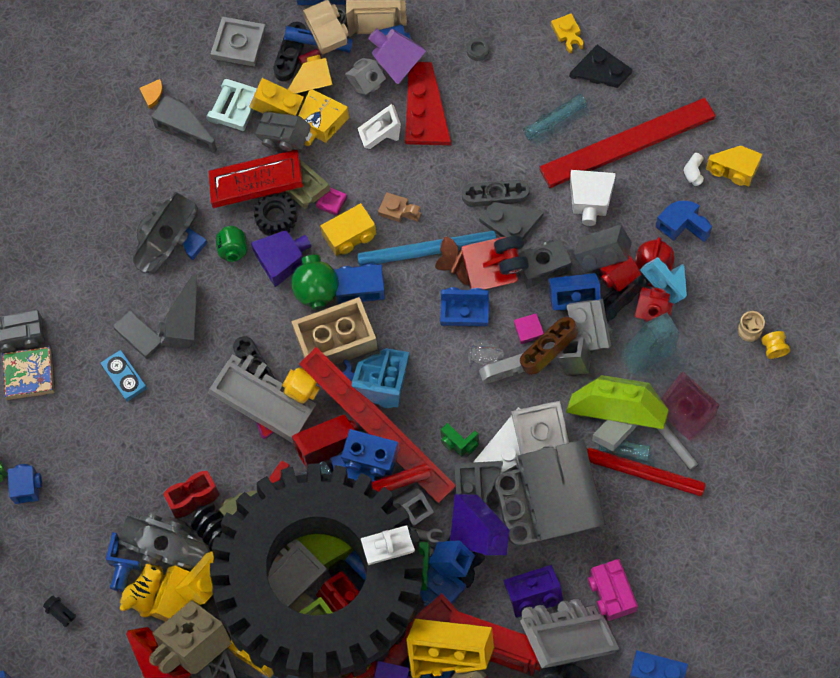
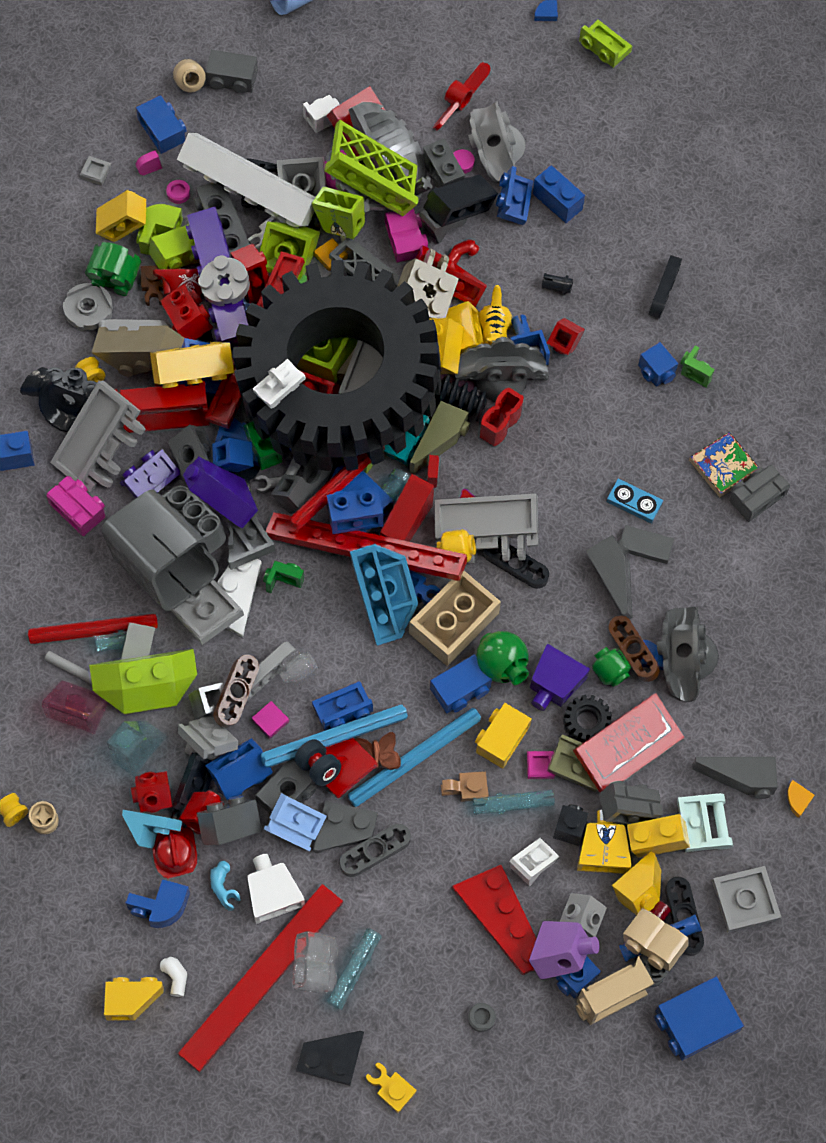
camera: 145 degrees right, 0 degrees up
none -> dark grey brick [168,425,213,482]
none -> medium azure piece [210,861,240,911]
none -> dark azure axle [261,705,408,768]
none -> light blue plate [264,793,327,851]
none -> clear brick [292,931,339,994]
none -> clear light blue pin [473,789,555,815]
none -> red brick [547,318,585,355]
none -> black brick [553,804,588,846]
none -> reddish brown beam [609,616,660,682]

